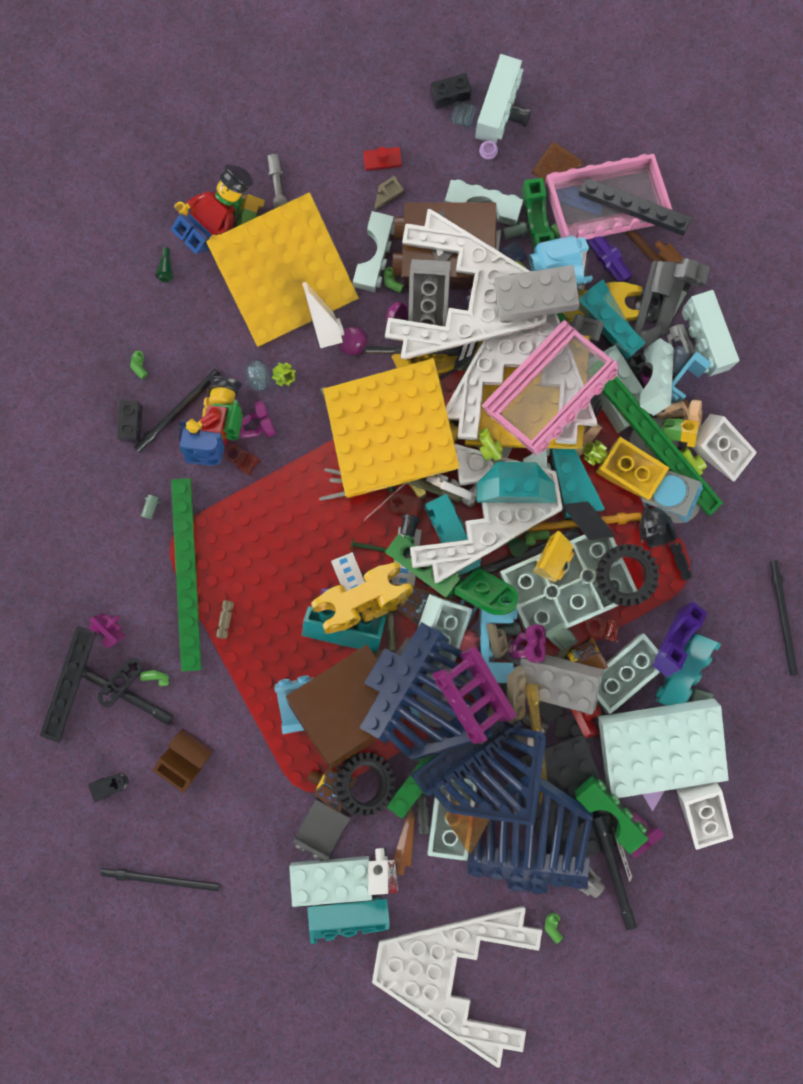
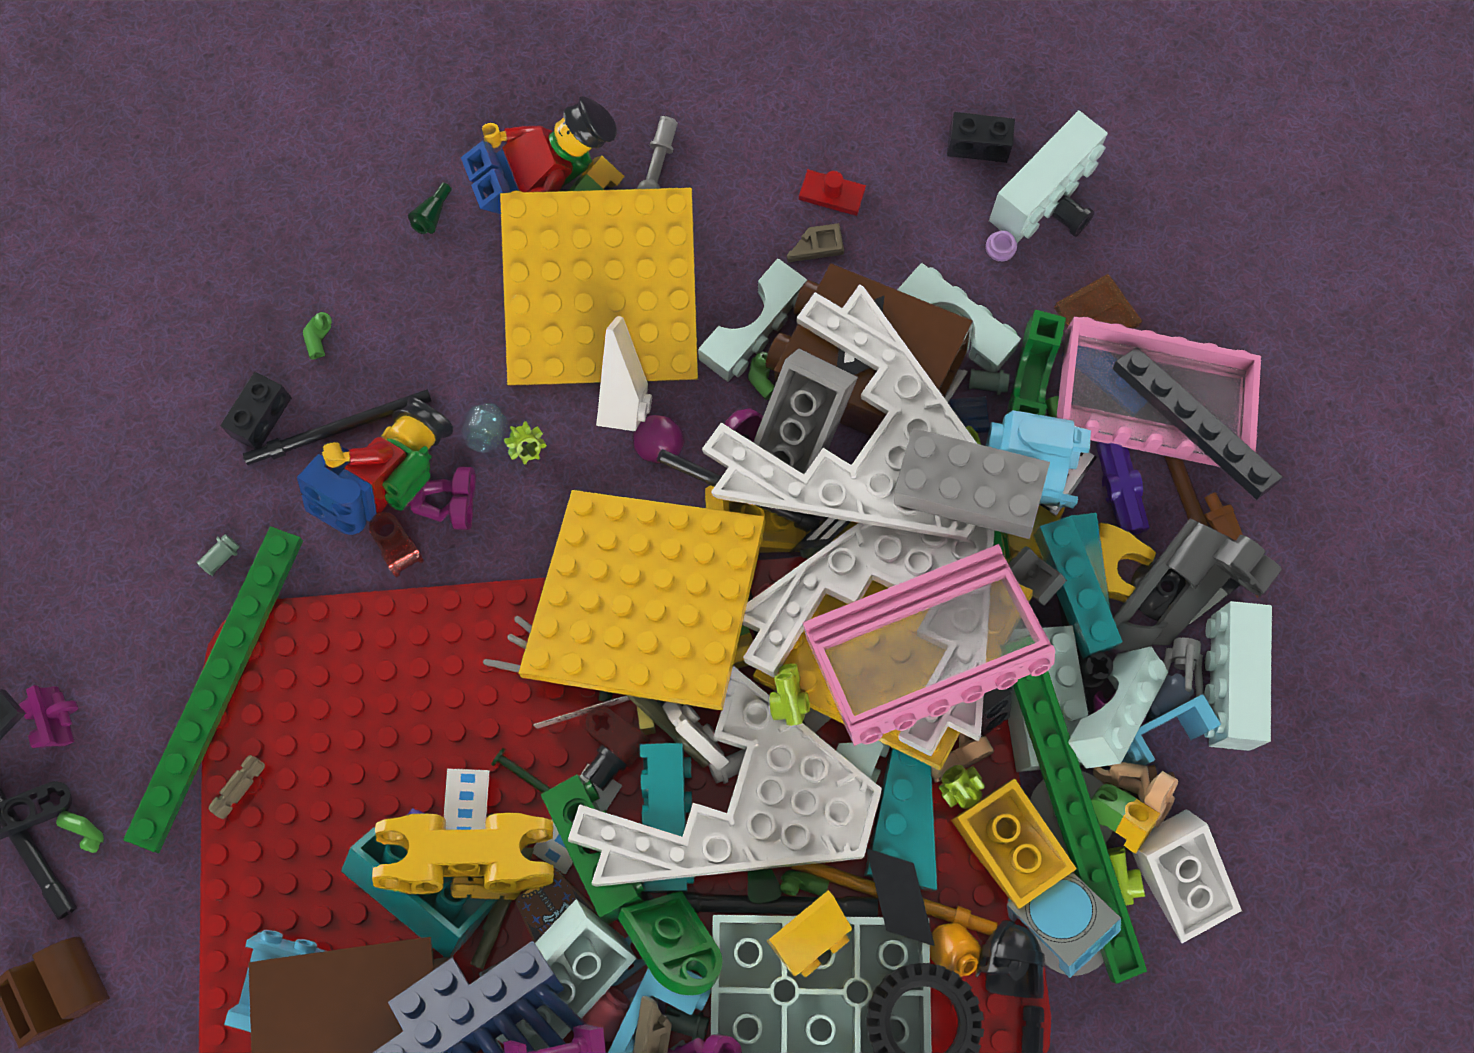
camera: 25 degrees right, 10 degrees down
clear light blue piece [451,101,476,128] -> none
teal wedge [477,462,556,503] -> none
none -> light orange head [930,923,981,977]

